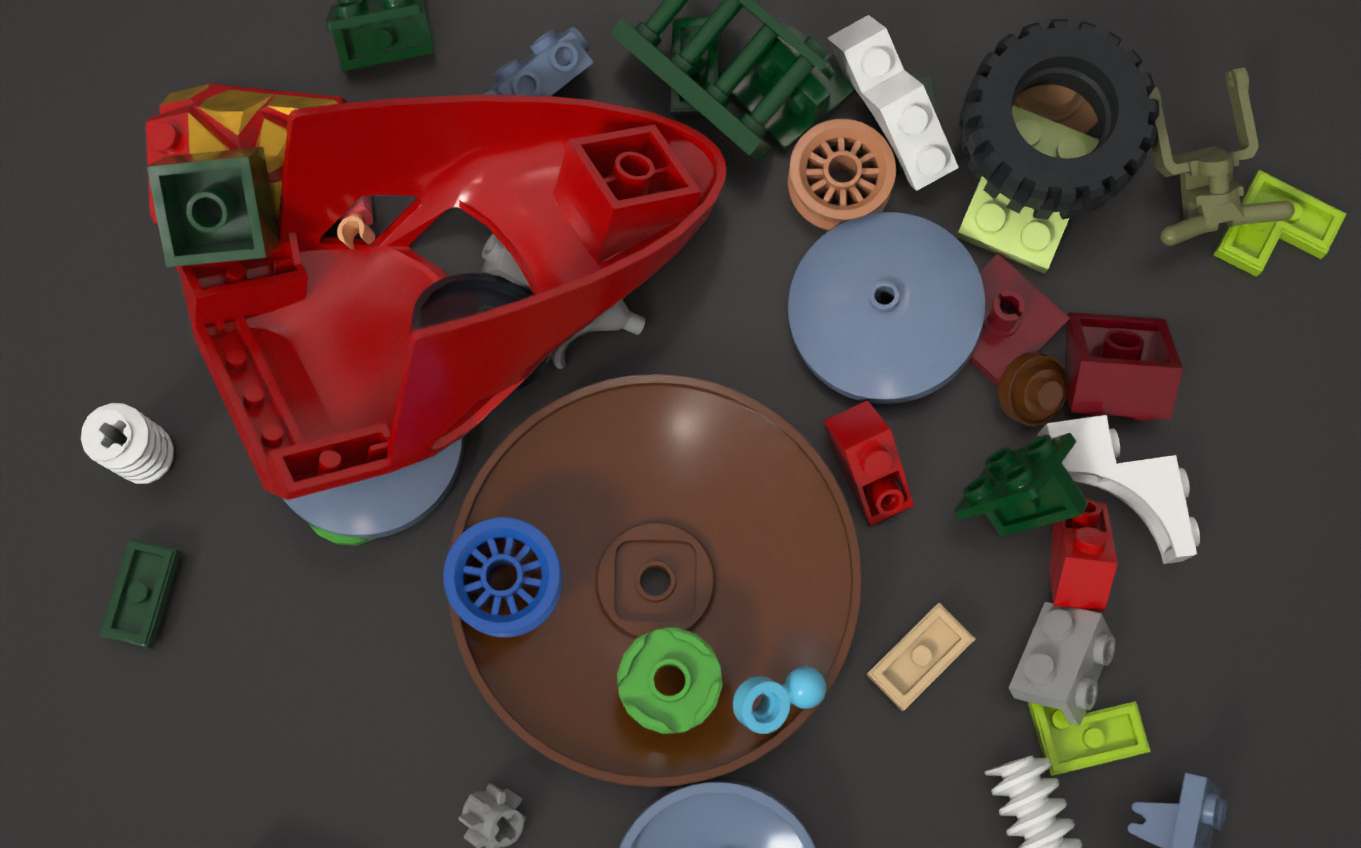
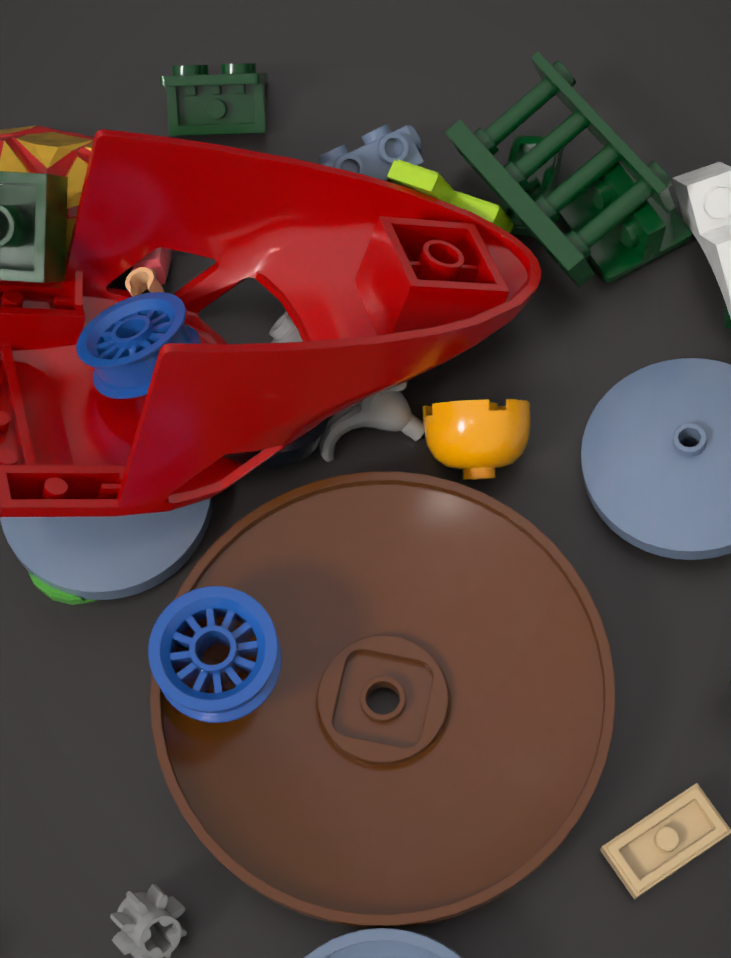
camera: 15 degrees right, 10 degrees down
bright green tile [617,627,722,734] -> none
medium azure plate [733,666,827,734] -> none
nougat wheel [788,119,896,231] -> none
red slope [823,401,914,526] -> none
none -> blue wheel [76,292,201,399]
none -> lime tile [387,159,514,233]
none -> light orange cylinder [423,399,531,480]

